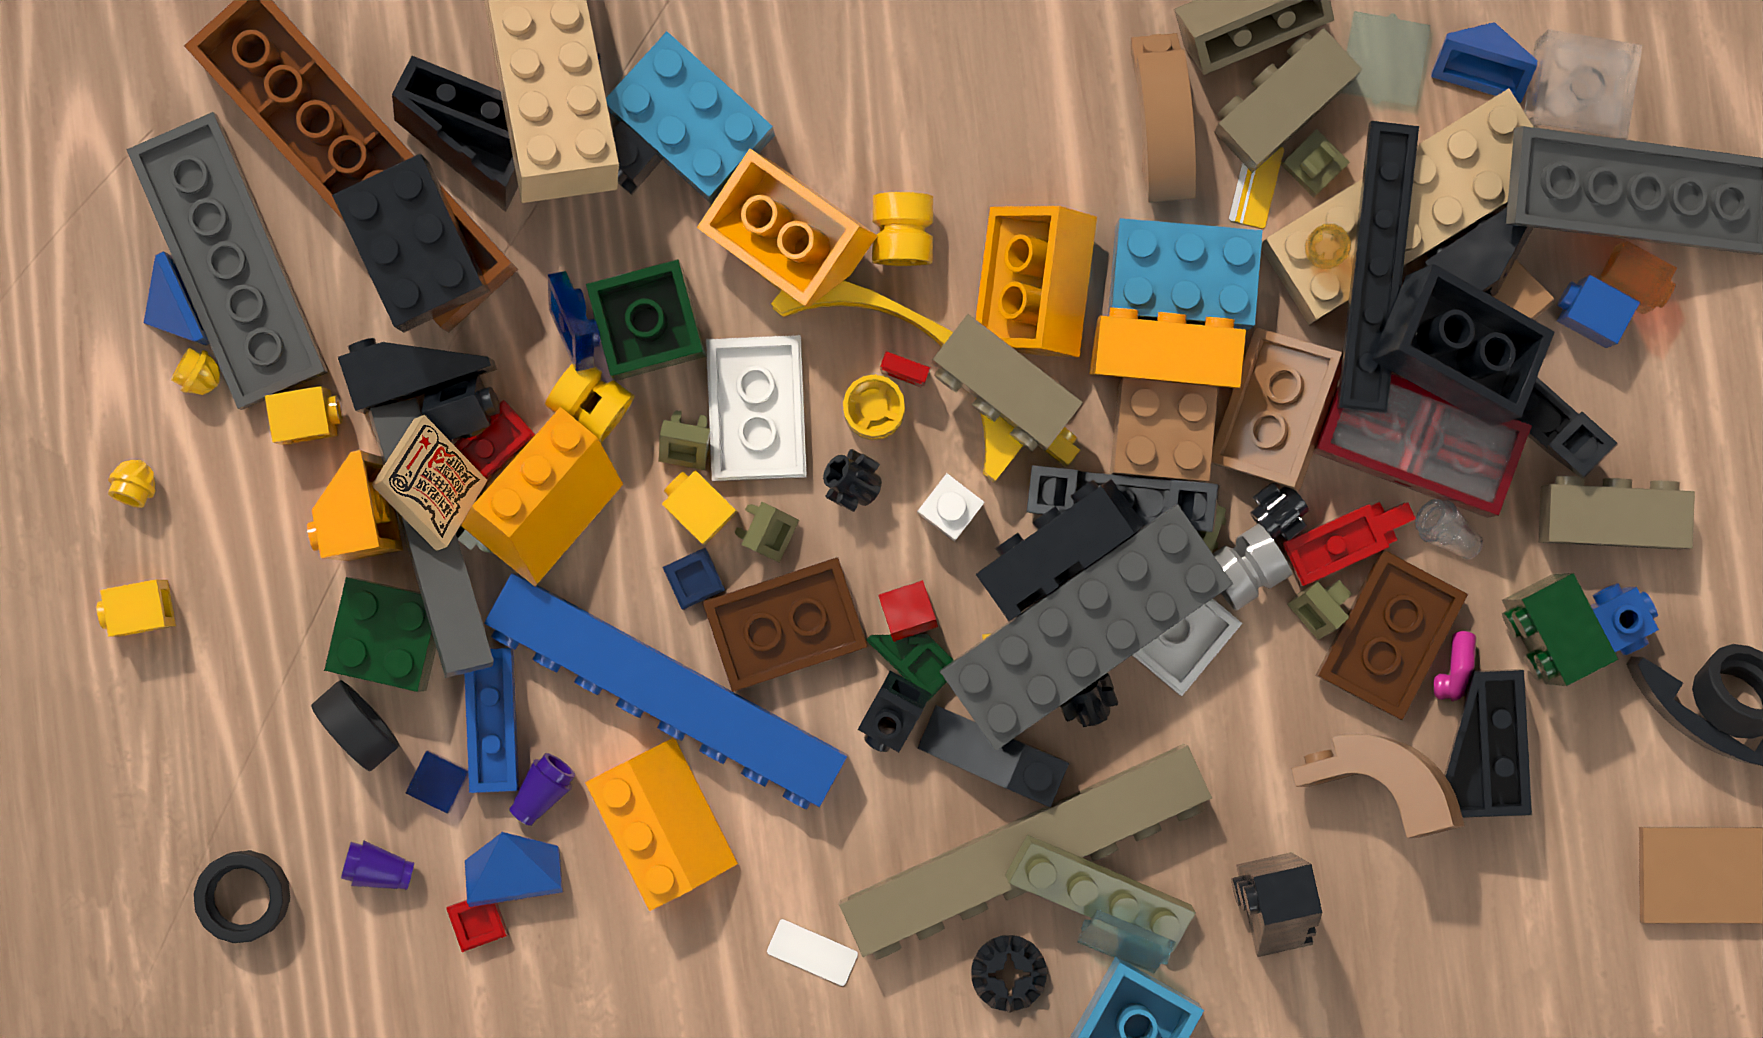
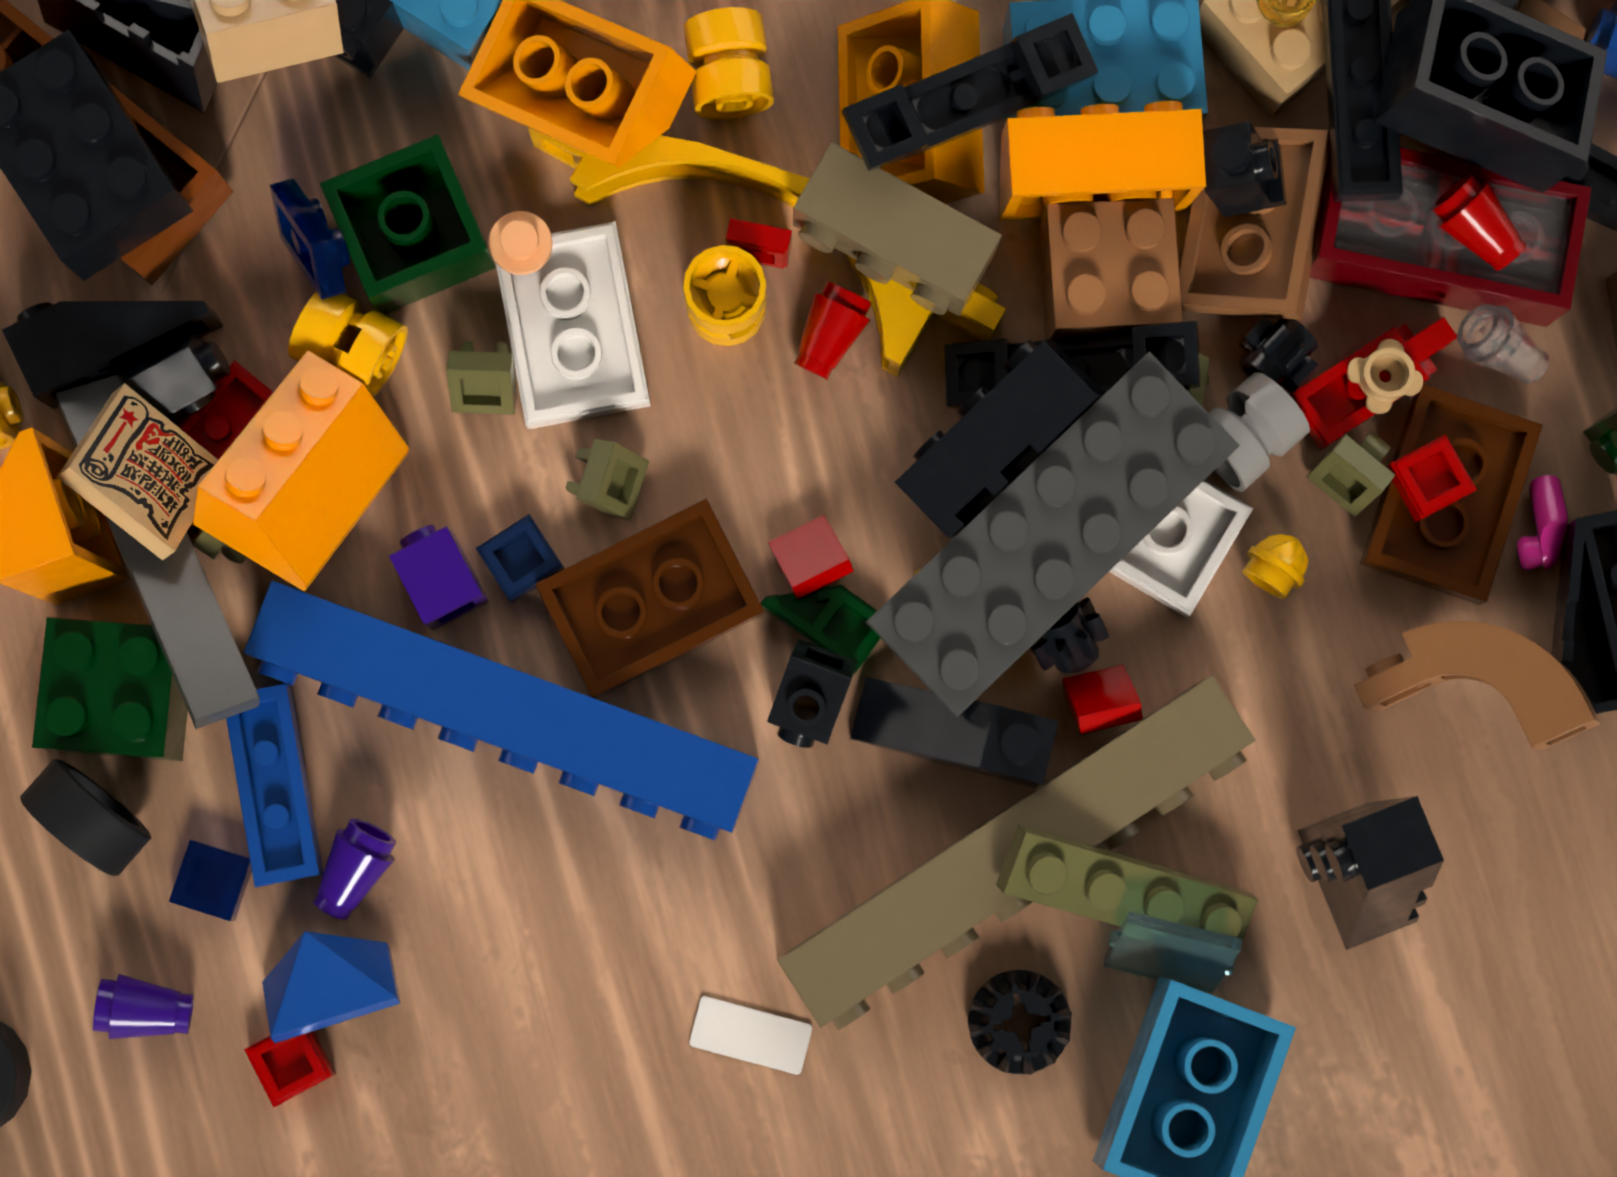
camera: 20 degrees left, 5 degrees down
light orange slope [585,737,738,911] -> none
yellow brick [662,470,738,545] -> none
black gear [823,449,882,512] -> none
white brick [917,473,984,542] -> none
none -> dark purple brick [389,525,489,630]
none -> light nougat plate [488,211,553,275]
none -> red cone [794,281,872,380]
none -> black slope [842,13,1099,171]
none -> red tile [1062,664,1143,734]
none -> black brick [1203,121,1287,217]
none -> yellow plate [1242,534,1309,599]
none -> tan plate [1346,339,1423,414]
none -> red tile [1385,434,1477,523]
none -> red cone [1431,173,1527,271]

